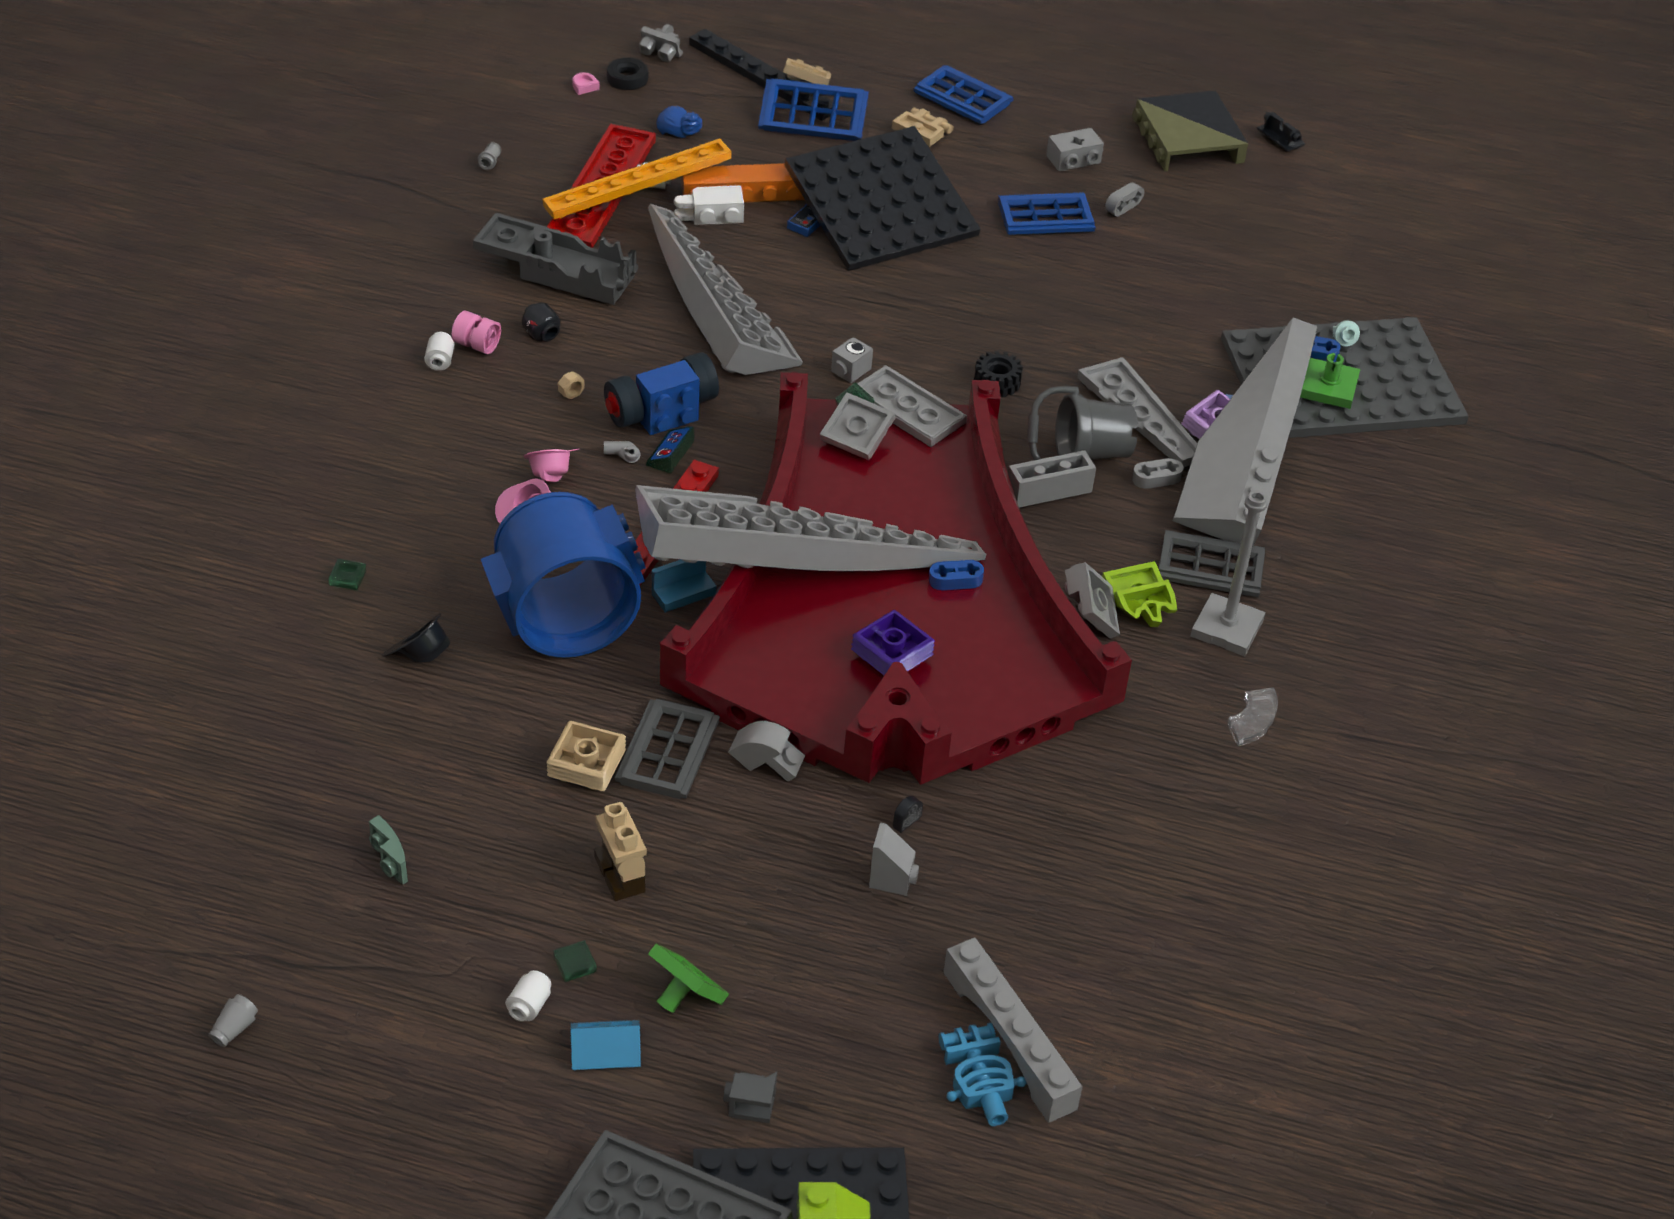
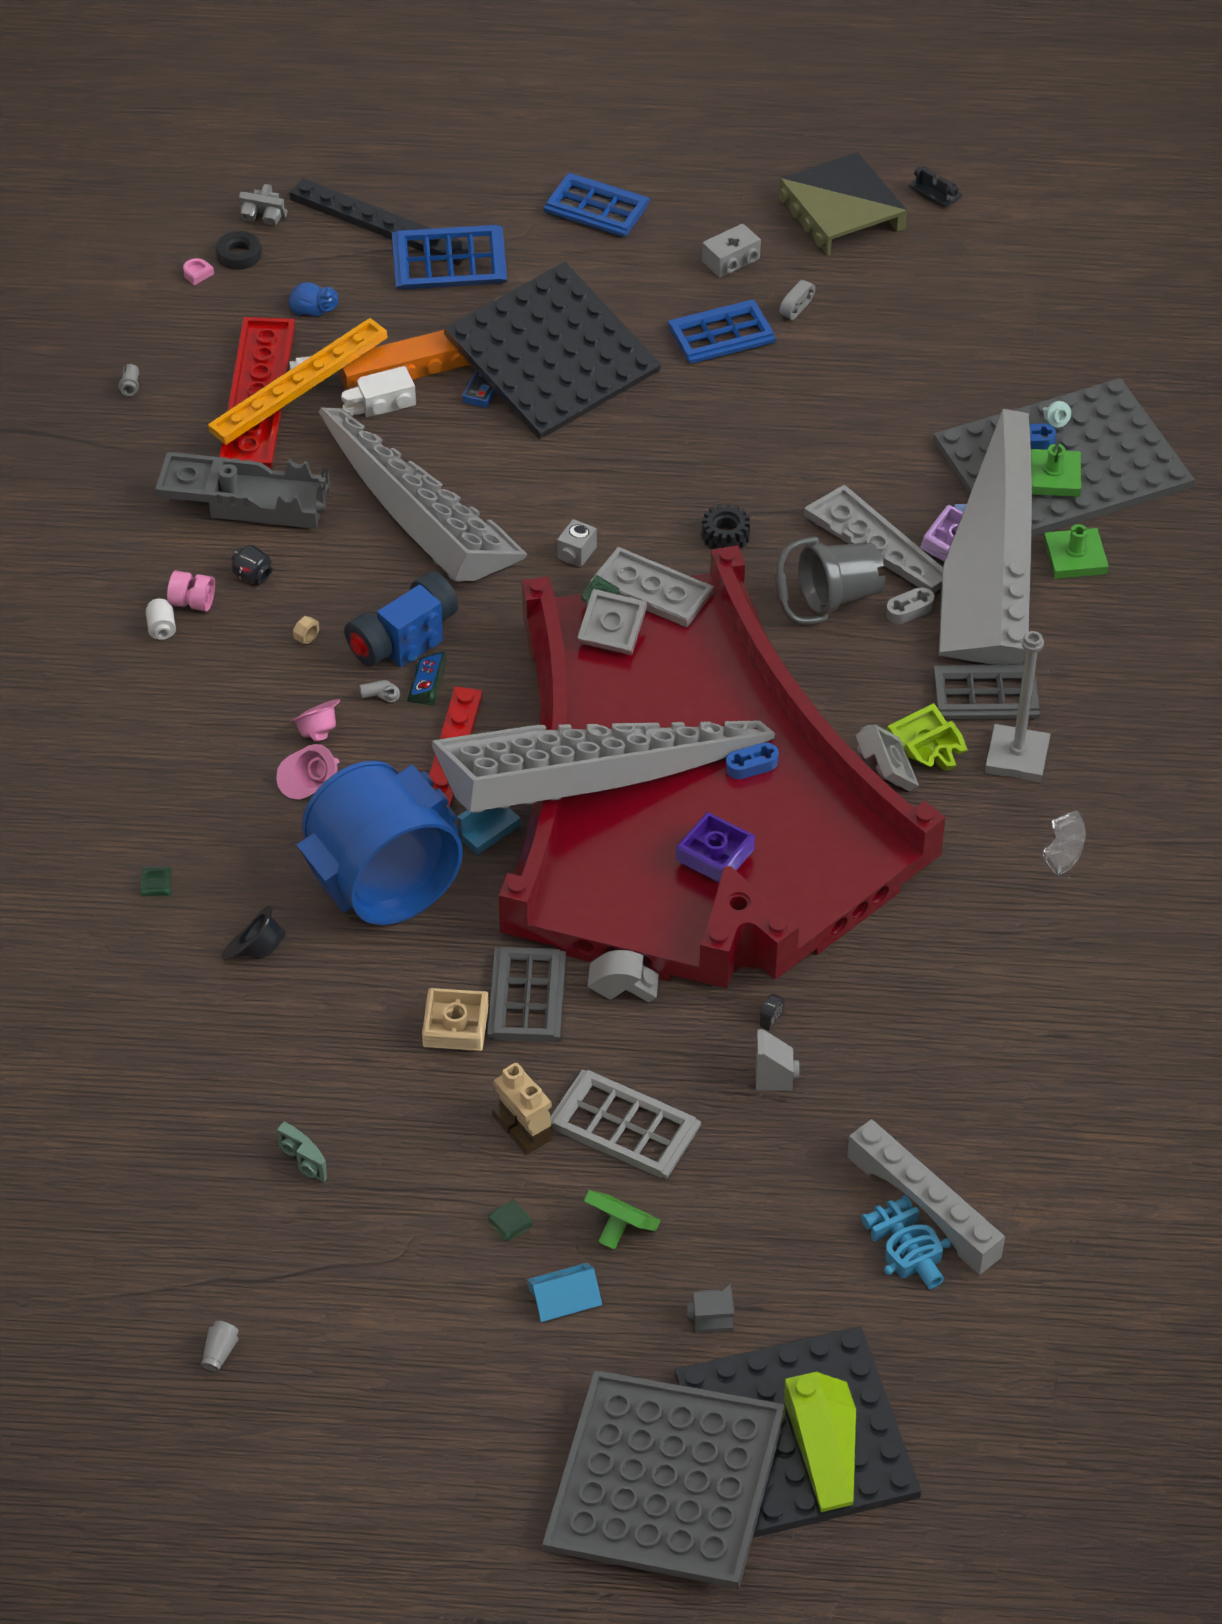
camera: 10 degrees left, 5 degrees up
white brick [506,970,552,1021] -> none
tan plate [783,58,831,85] -> none
tan plate [892,107,953,147] -> none
light grey brick [1008,450,1096,508] -> none
none -> light grey piece [550,1069,701,1179]
none -> bright green tile [1044,524,1109,579]

